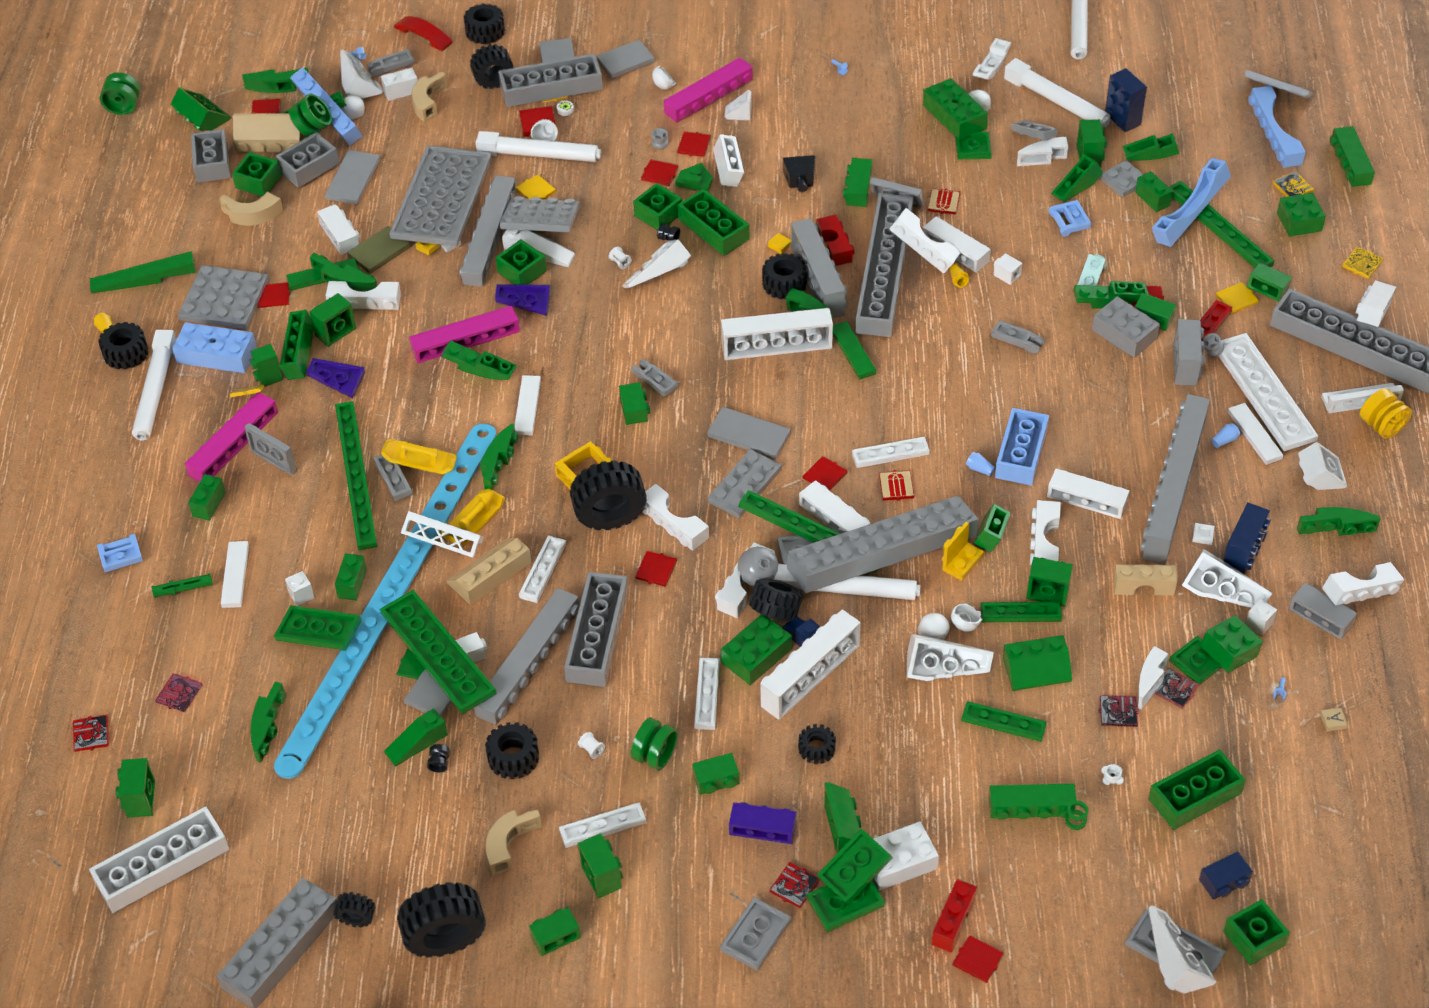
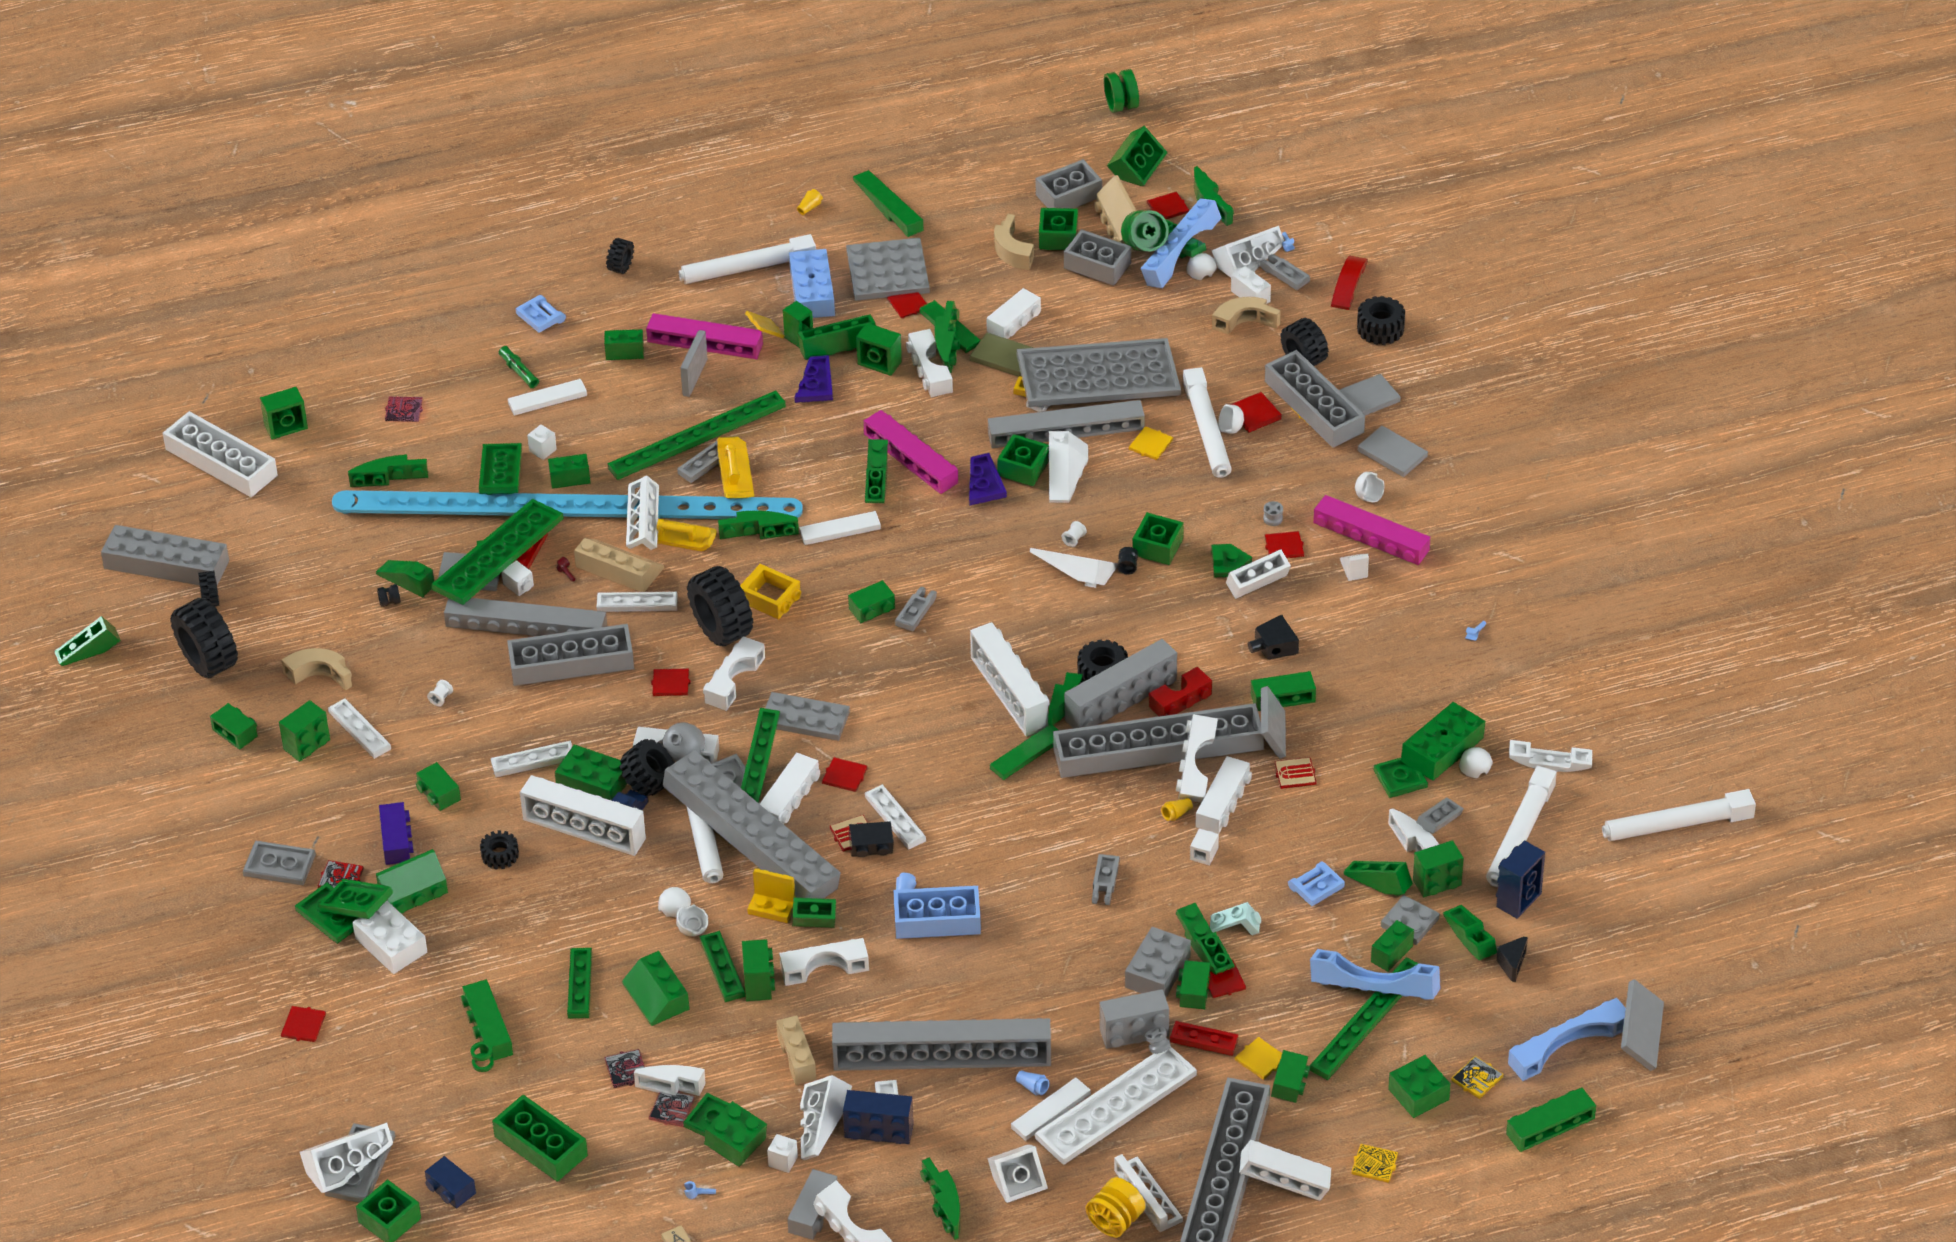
camera: 70 degrees right, 5 degrees down
piece [73,715,109,752] -> none
black tyre [98,322,148,370] -> none
light grey tile [325,150,381,205] -> none
black tyre [485,722,539,779] -> none
light grey plate [500,196,580,232] -> none
white tile [557,101,574,116] -> none
green wheel [631,717,678,771] -> none
red piece [641,159,678,186] -> none
green brick [677,188,750,256] -> none
light grey tile [707,407,791,459] -> none
white wedge [907,634,994,681] -> none
red arch [931,879,977,953] -> none
white brick [1047,469,1130,519] -> none
white plate [1102,764,1124,785] -> none
none -> dark red hand [556,557,575,582]
none -> black tyre [606,238,634,274]
none -> black brick [849,821,894,857]
none -> black slope [1496,936,1528,982]

